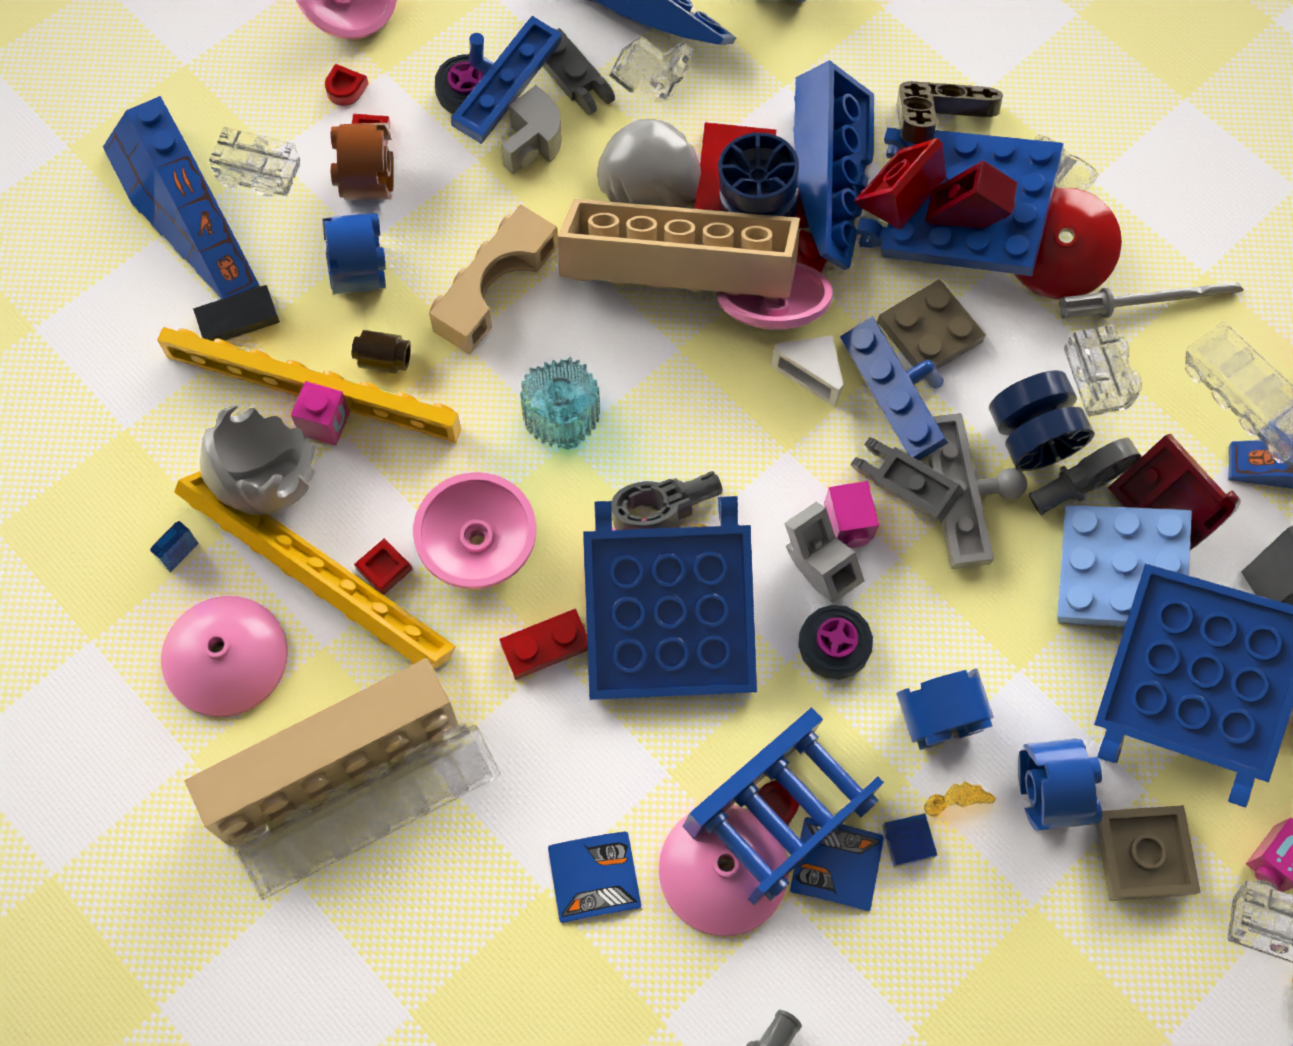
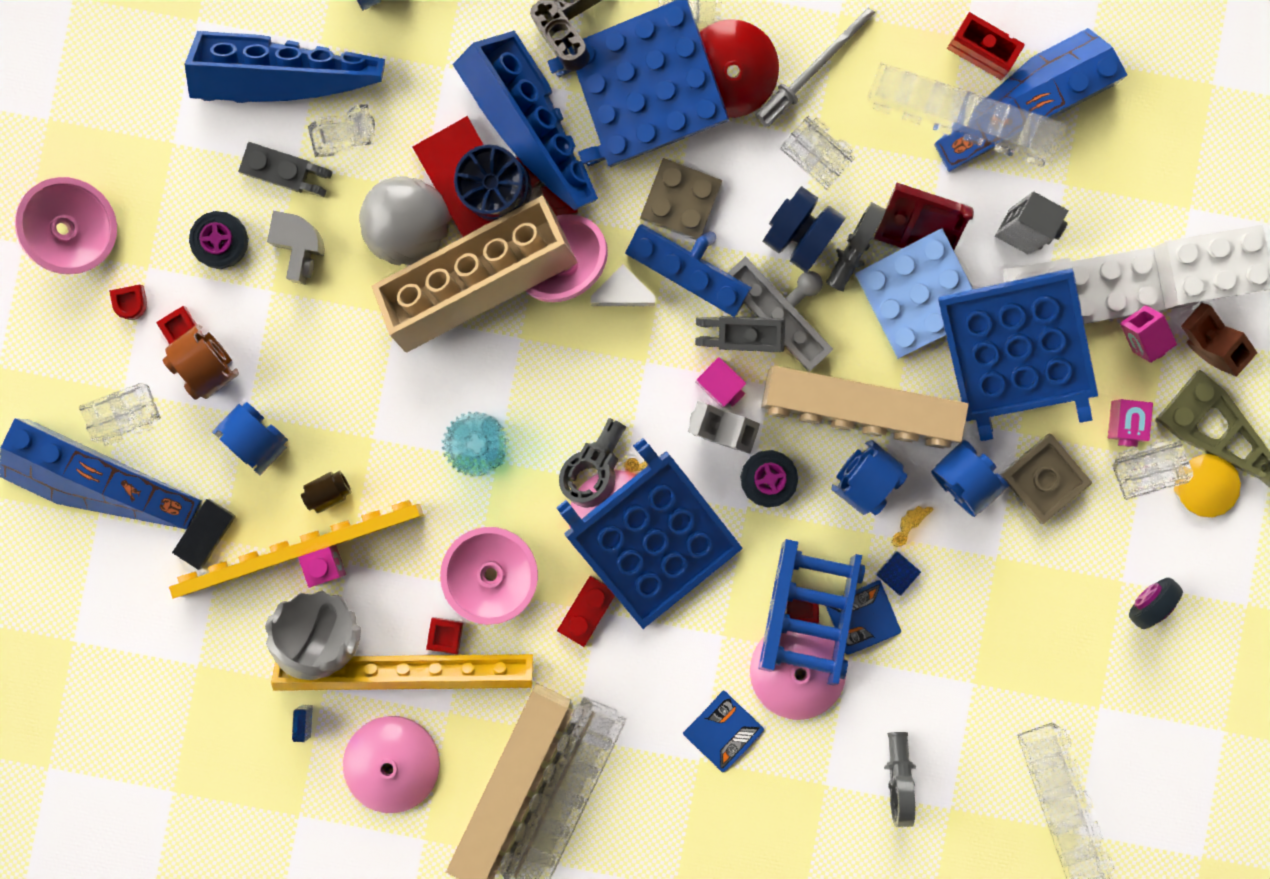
camera: 35 degrees left, 20 degrees up
tan arch [429,204,558,355] -> none
blue plate [451,16,562,144] -> none
red slope [854,138,946,230] -> none
dark red slope [925,160,1018,228] -> none
none -> tan brick [761,366,969,449]

